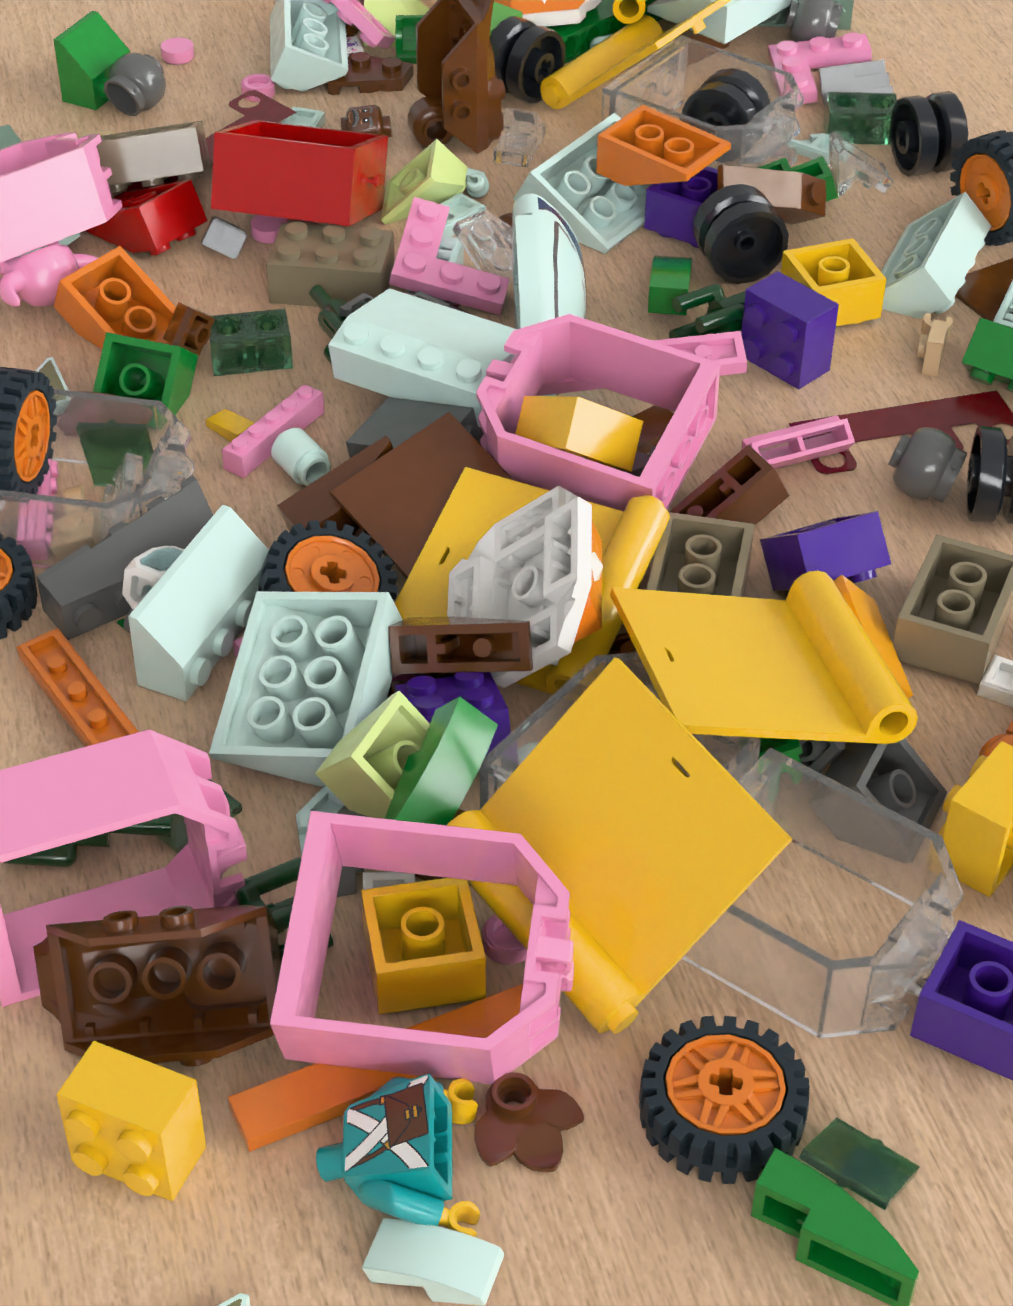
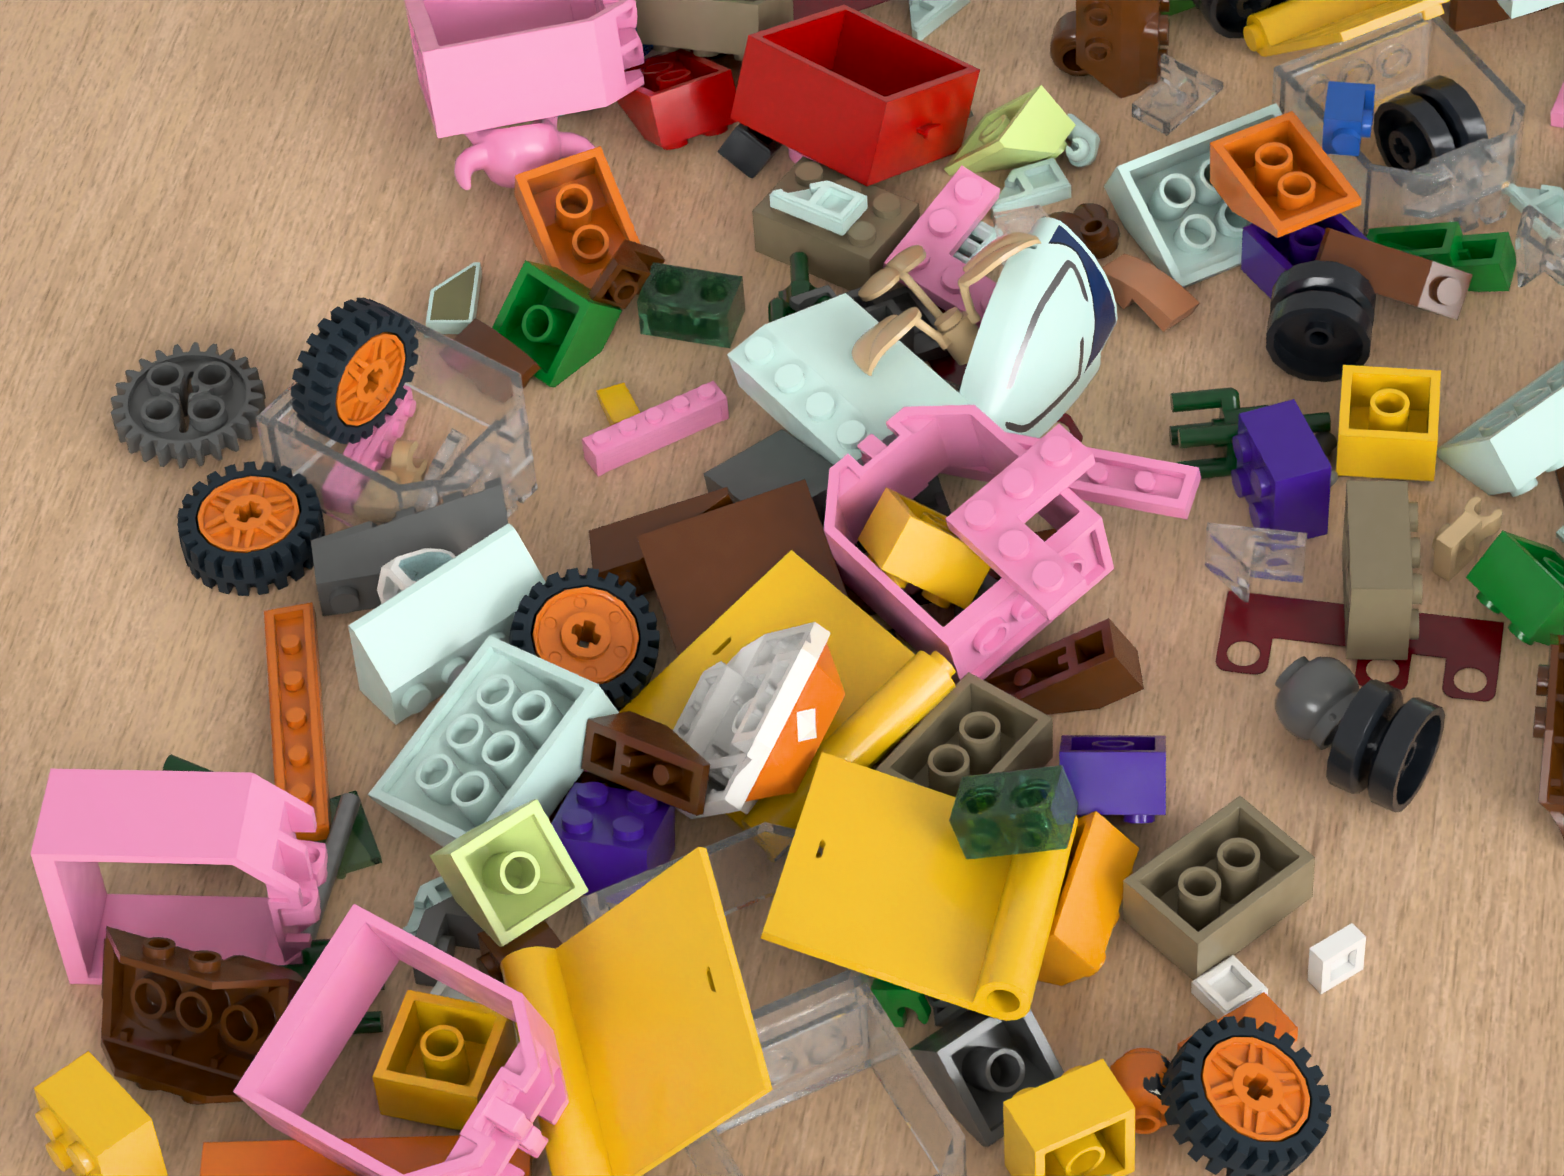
camera: 30 degrees right, 5 degrees up
clear green piece [76,420,163,490] -> none
light aqua brick [271,428,331,486] -> none
reddish brown head [340,105,392,138] -> none
slope [385,697,498,826] -> none
green slope [648,255,692,316] -> none
bright pink piece [742,415,855,469] -> none
none -> light aqua tile [769,180,868,236]
none -> tan plant [852,232,1042,376]
none -> bright pink plate [945,424,1096,621]
none -> clear green brick [949,765,1079,859]
none -> nougat slope [1102,253,1200,332]
none -> clear slope [1205,522,1307,602]
none -> blue brick [1322,81,1376,156]
none -> dark tan brick [1342,480,1422,660]

